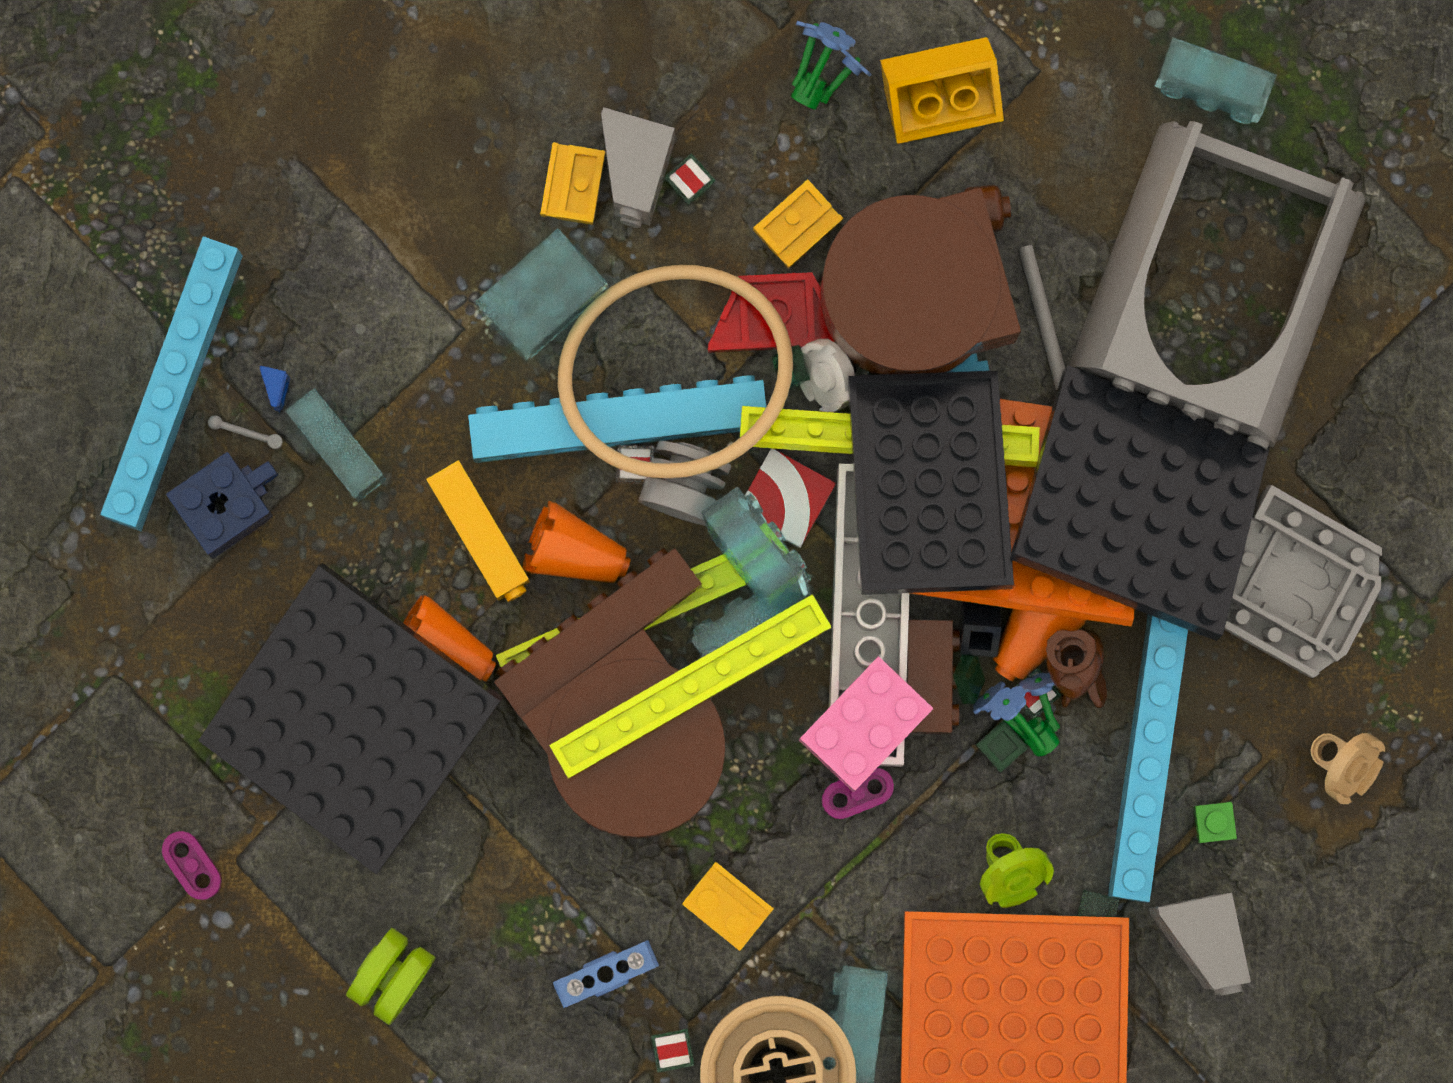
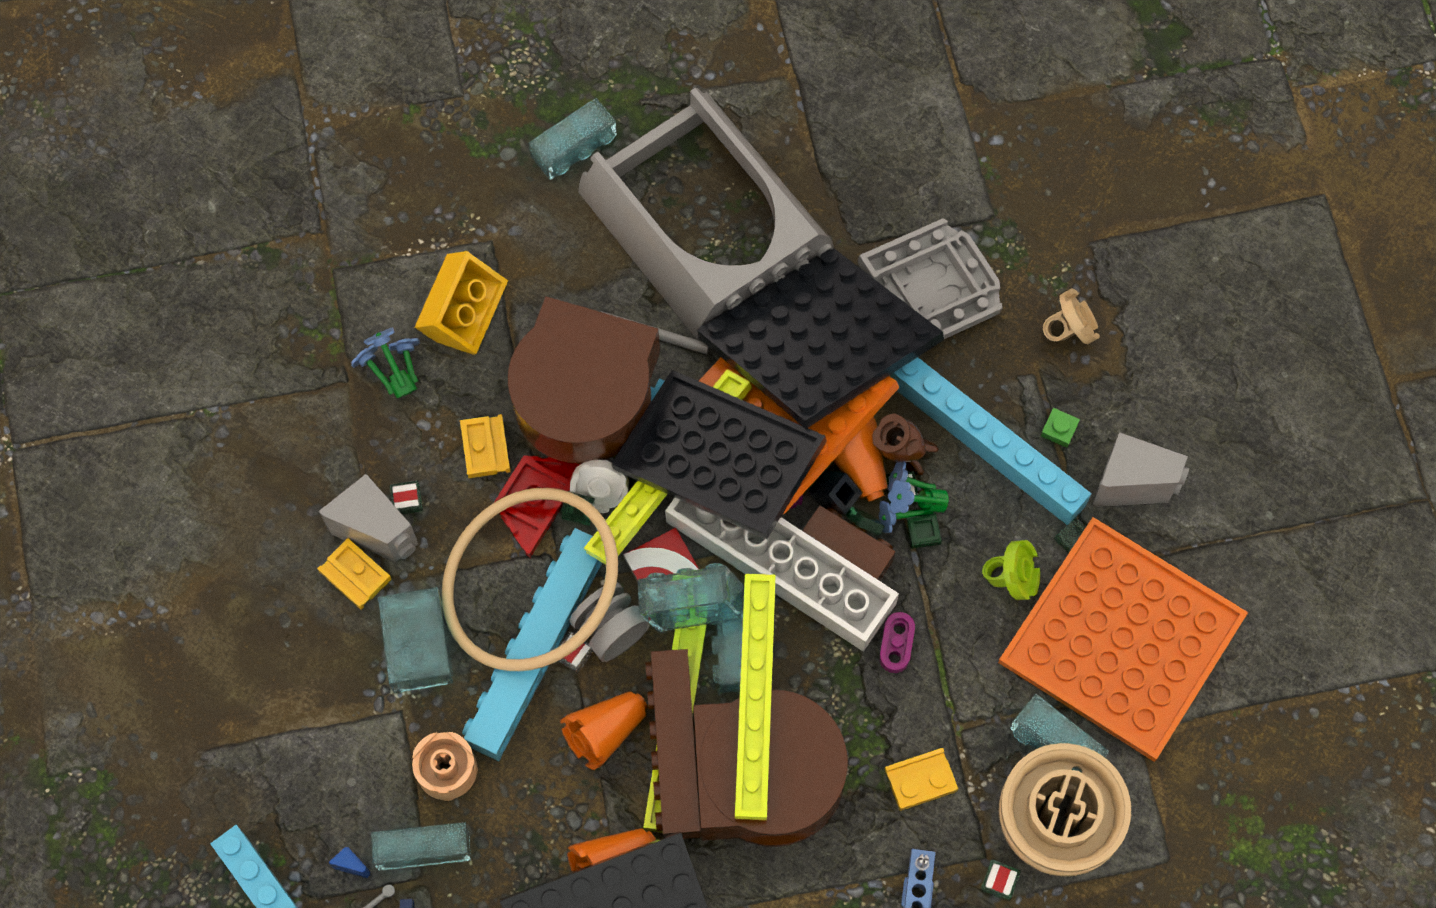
camera: 50 degrees left, 15 degrees down
yellow slope [426,460,530,602] -> none
bright pink brick [799,656,933,792] -> none
none -> light nougat brick [412,732,478,801]

